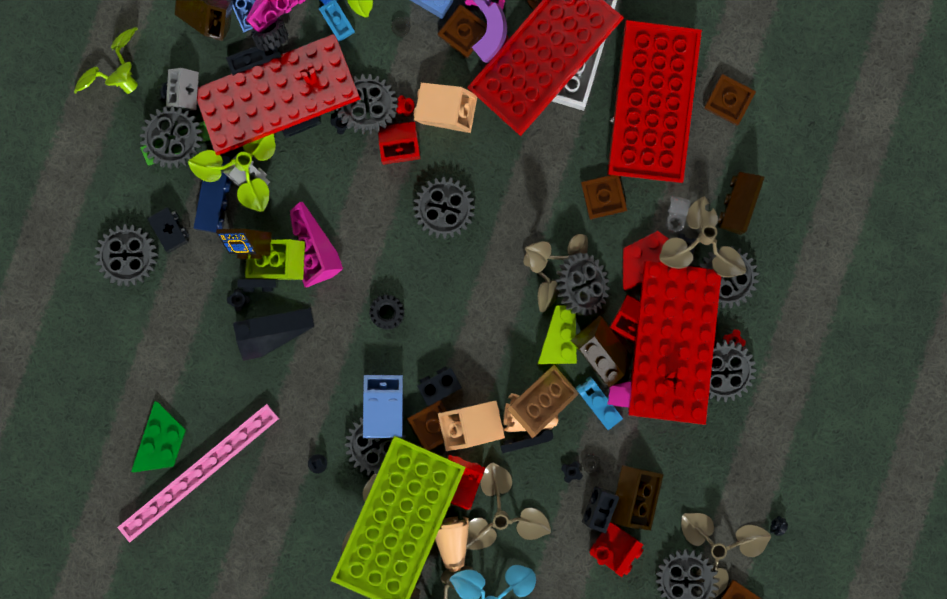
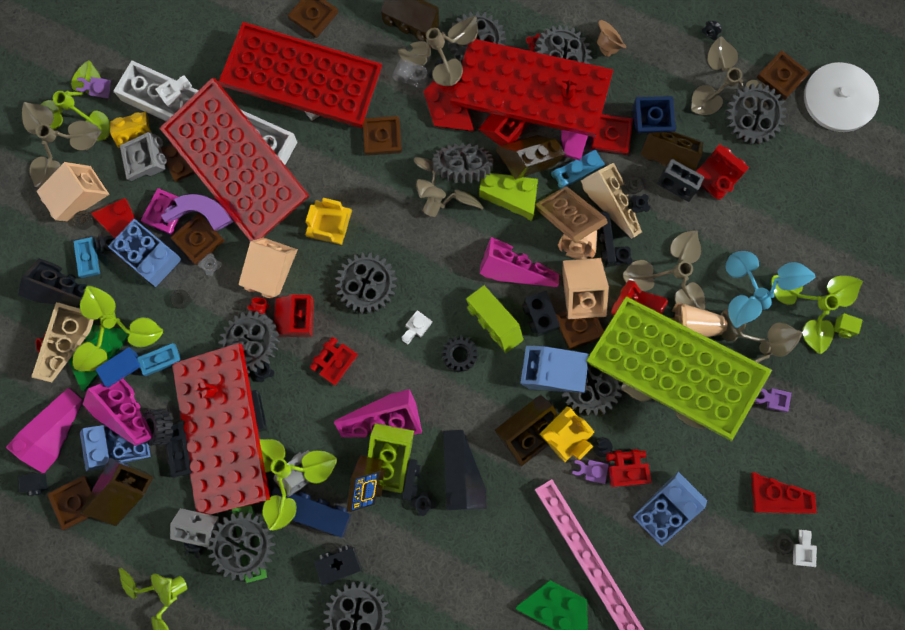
camera: 80 degrees left, 10 degrees down
none -> clear plate [198,253,222,276]
none -> yellow panel [305,198,352,245]
none -> red plate [309,336,358,386]
none -> white plate [402,310,432,345]
none -> lime wedge [466,285,524,353]
none -> dark pink wedge [480,237,559,287]
none -> dark brown slope [495,394,558,466]
none -> yellow panel [540,406,594,462]
none -> medium lavender plate [572,460,609,484]
none -> tan wedge [581,163,642,239]
none -> red plate [591,114,633,155]
none -> medium nougat piece [597,20,626,57]
none -> red plate [606,449,651,487]
none -> black plate [614,246,632,266]
none -> dark blue slope [632,96,676,133]
none -> medium blue slope [633,472,707,546]

